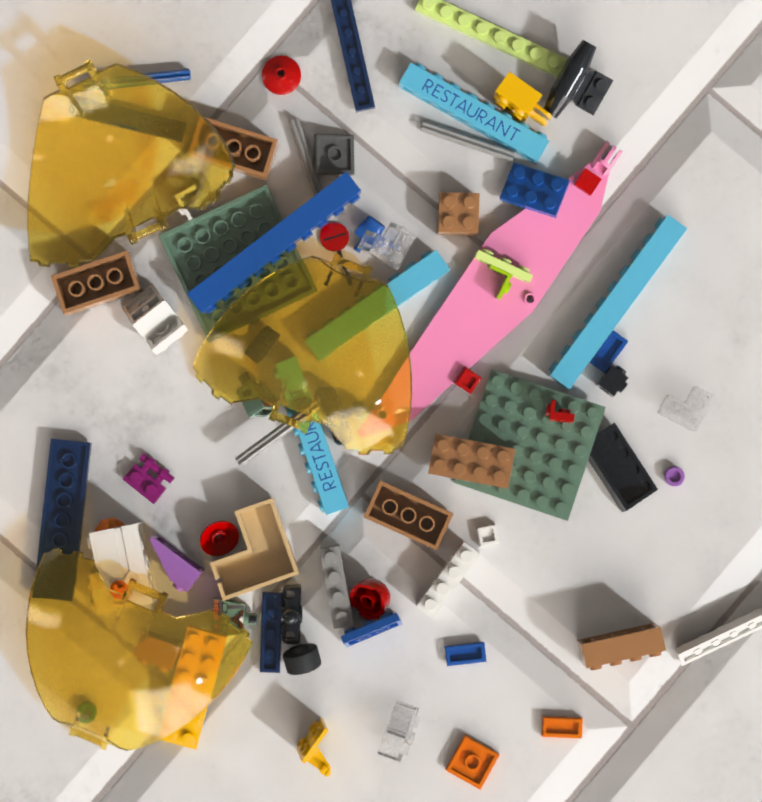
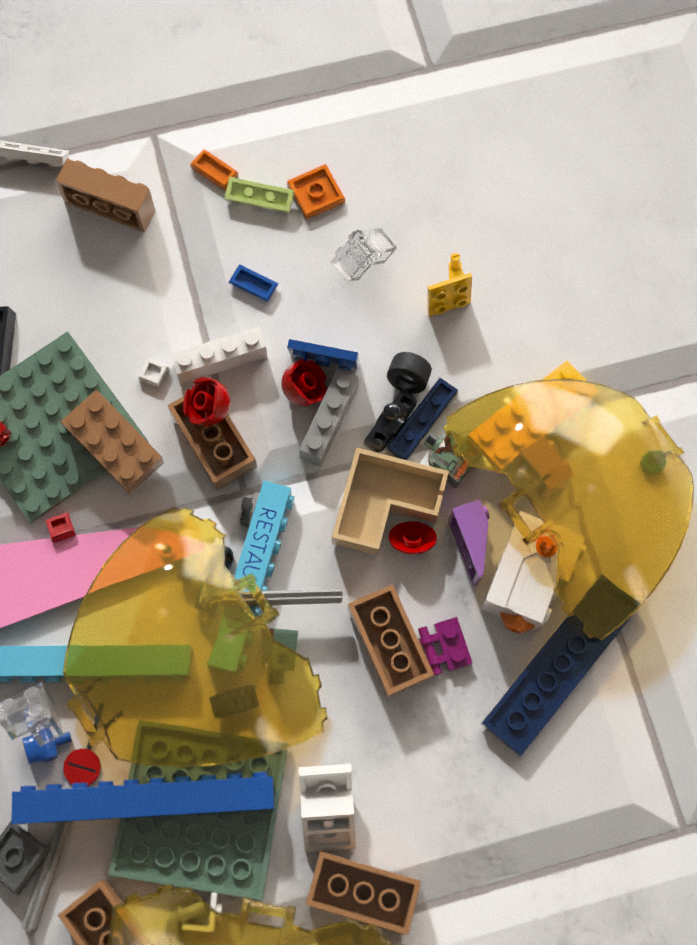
camera: 145 degrees left, 15 degrees down
none -> red cylinder [183,377,231,426]
none -> yellowish green plate [225,177,295,214]
none -> dark grey tile [240,497,254,527]
none -> medium nougat brick [347,584,434,699]

